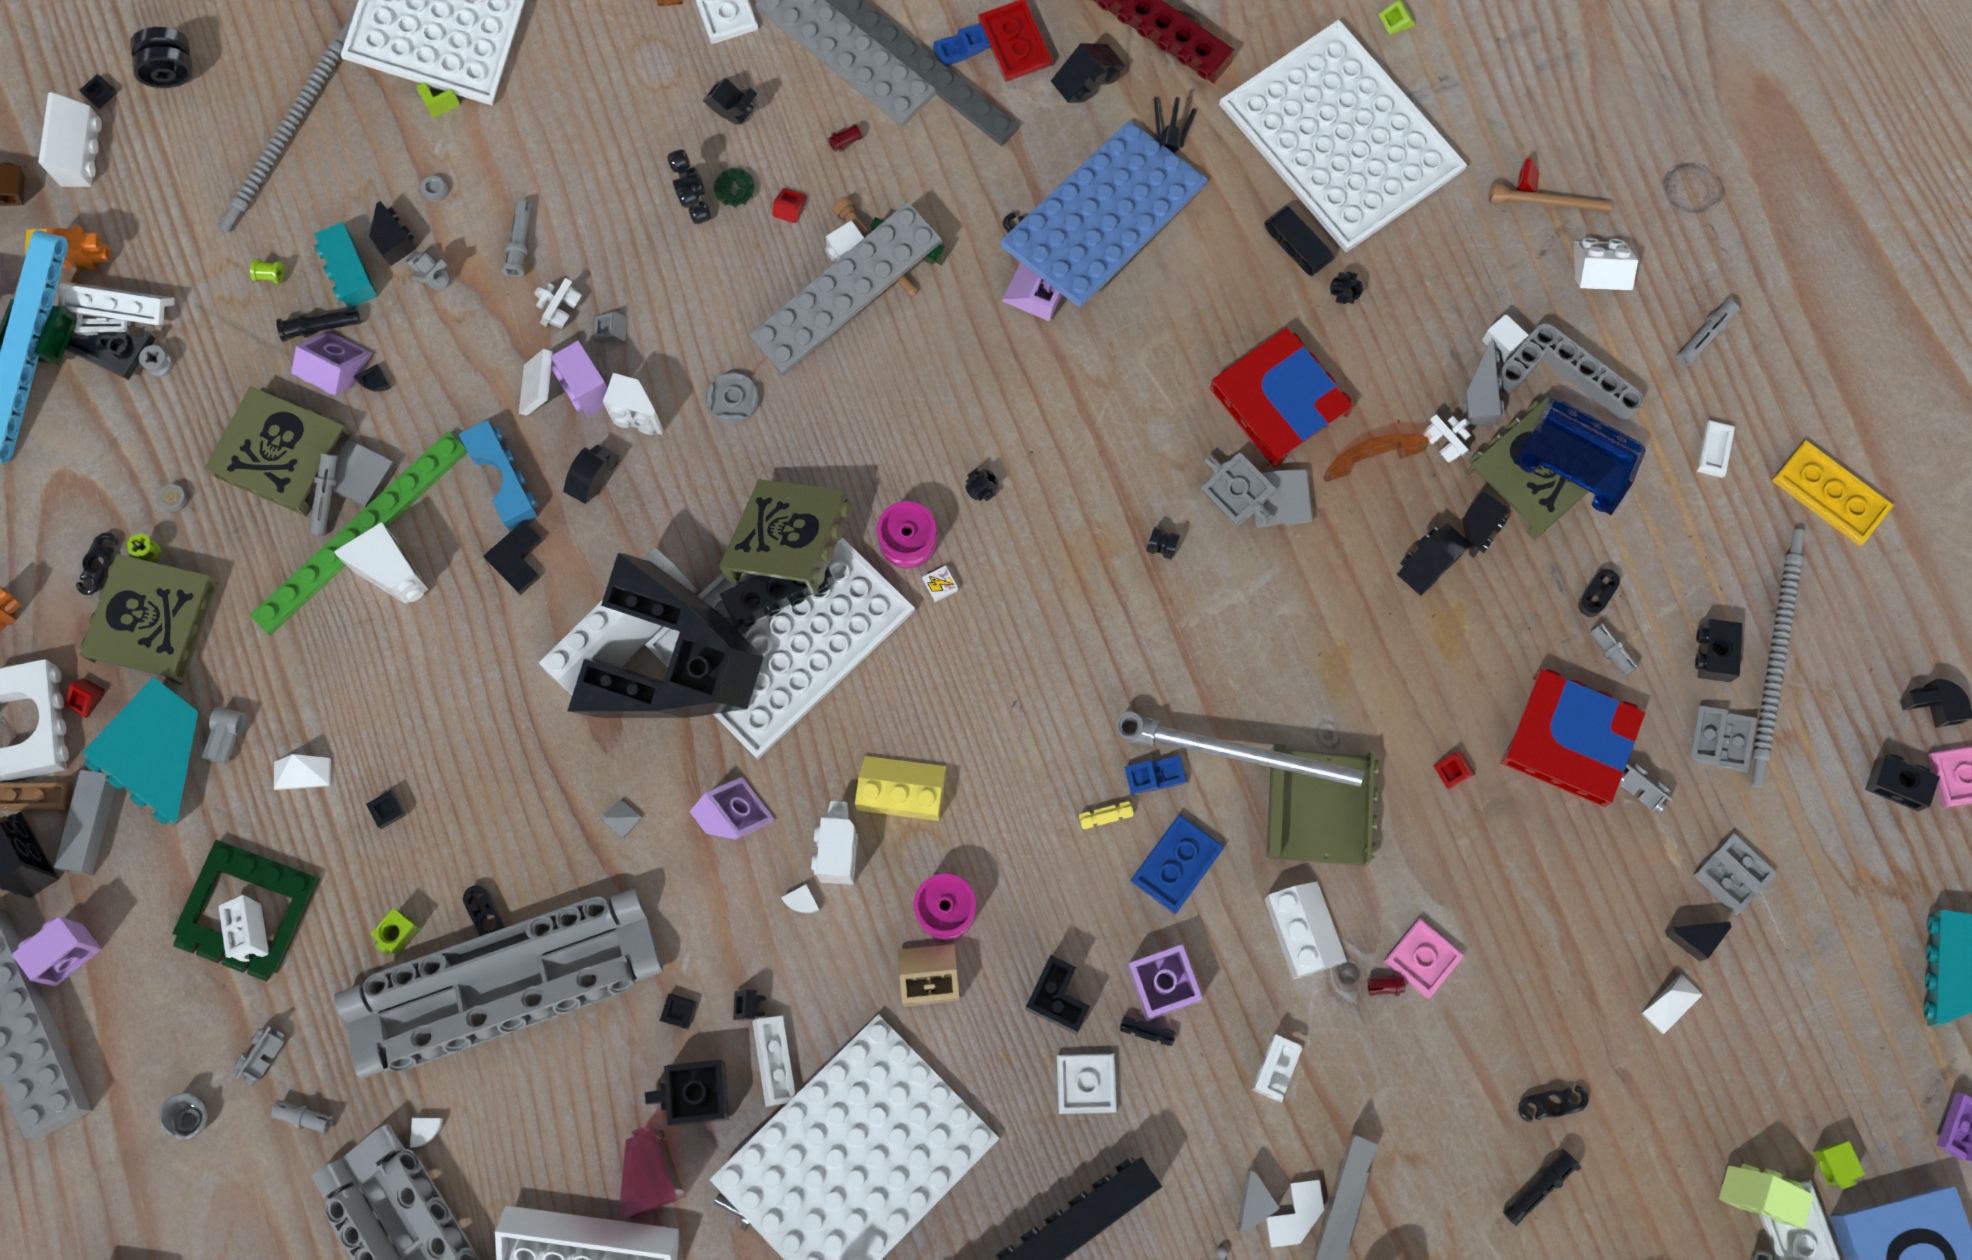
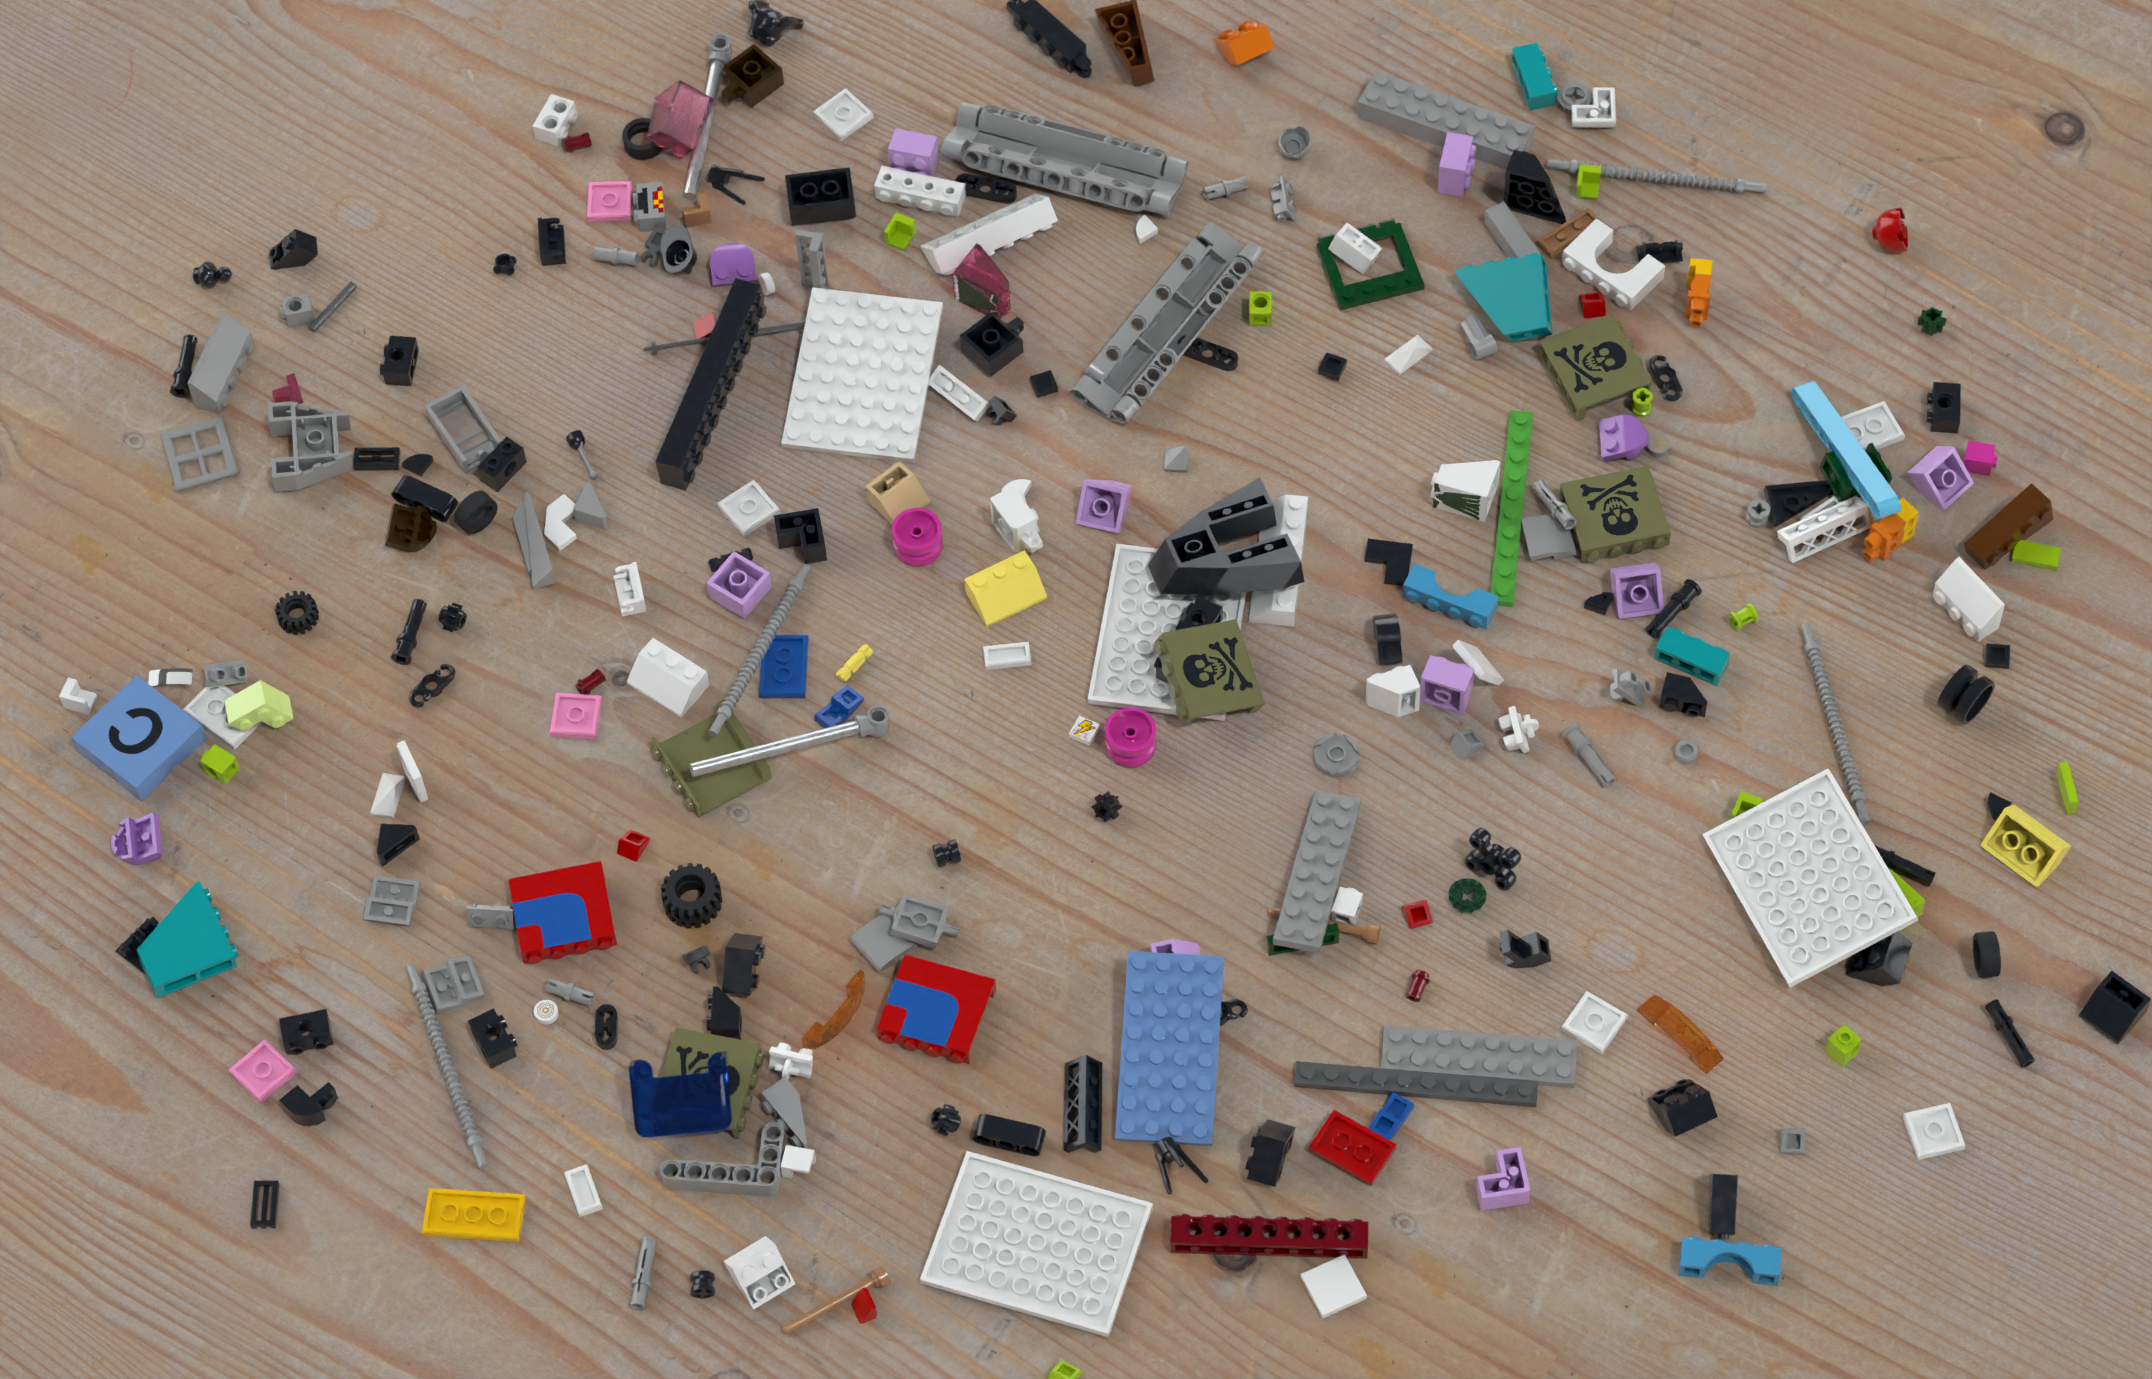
camera: 145 degrees right, 15 degrees down
none -> white tile [396,740,428,802]
none -> black gear [439,603,467,632]
none -> white tile [534,1000,559,1025]
none -> black tyre [661,863,722,928]
none -> black tile [682,946,710,973]
none -> black wheel [690,1270,715,1299]
none -> light grey hose [709,564,811,737]
none -> white tile [983,642,1031,670]
none -> black fence [1064,1055,1103,1153]
none -> medium lavender slope [1599,414,1649,462]

